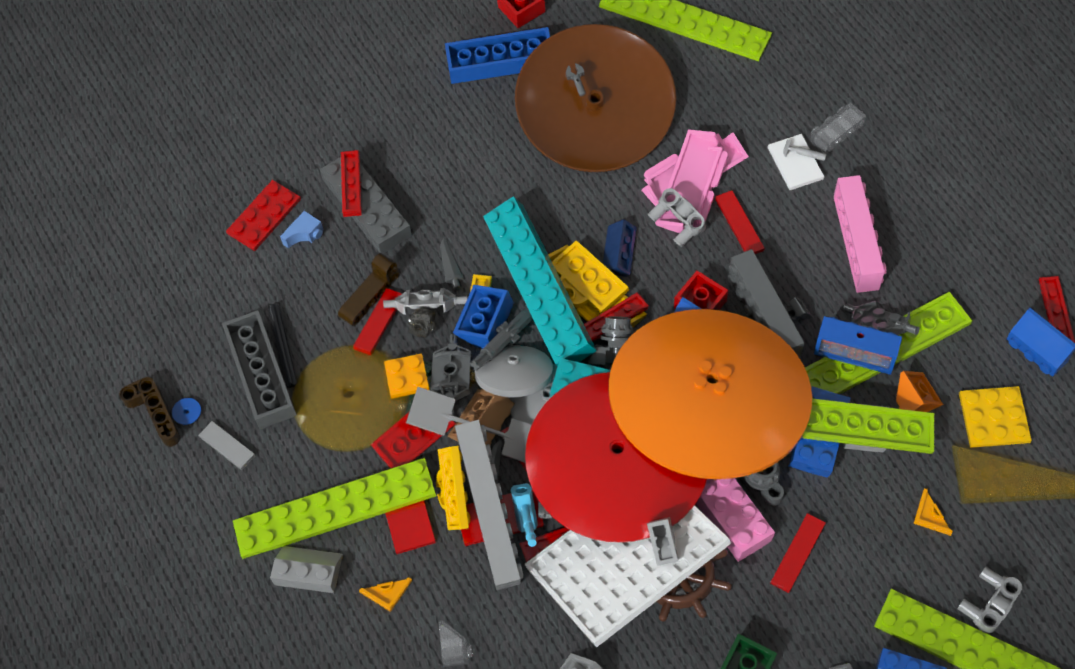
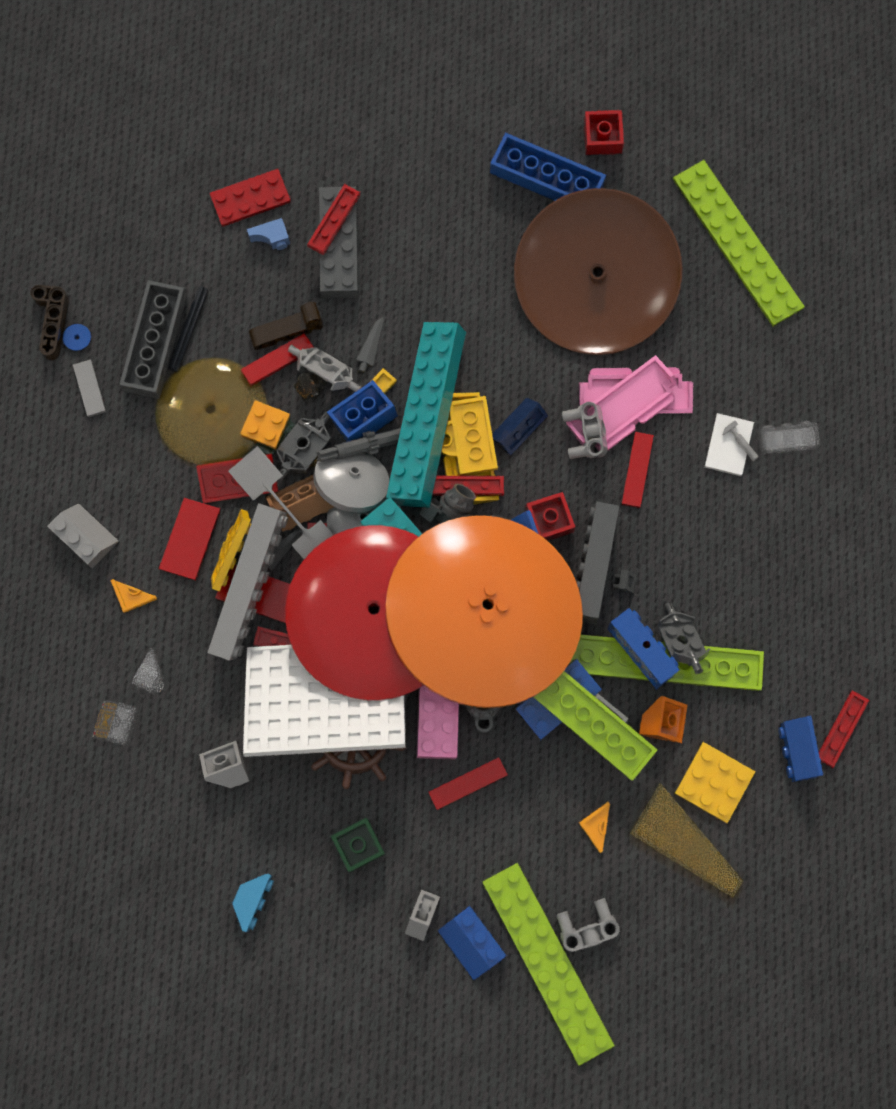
camera: 30 degrees right, 15 degrees up
lime plate [233,458,436,559] -> none
medium azure piece [511,483,538,547] -> none
dark grey bar [566,63,586,96] -> none
light grey arch [647,517,678,566] -> none
bright pink brick [834,175,886,293] -> none

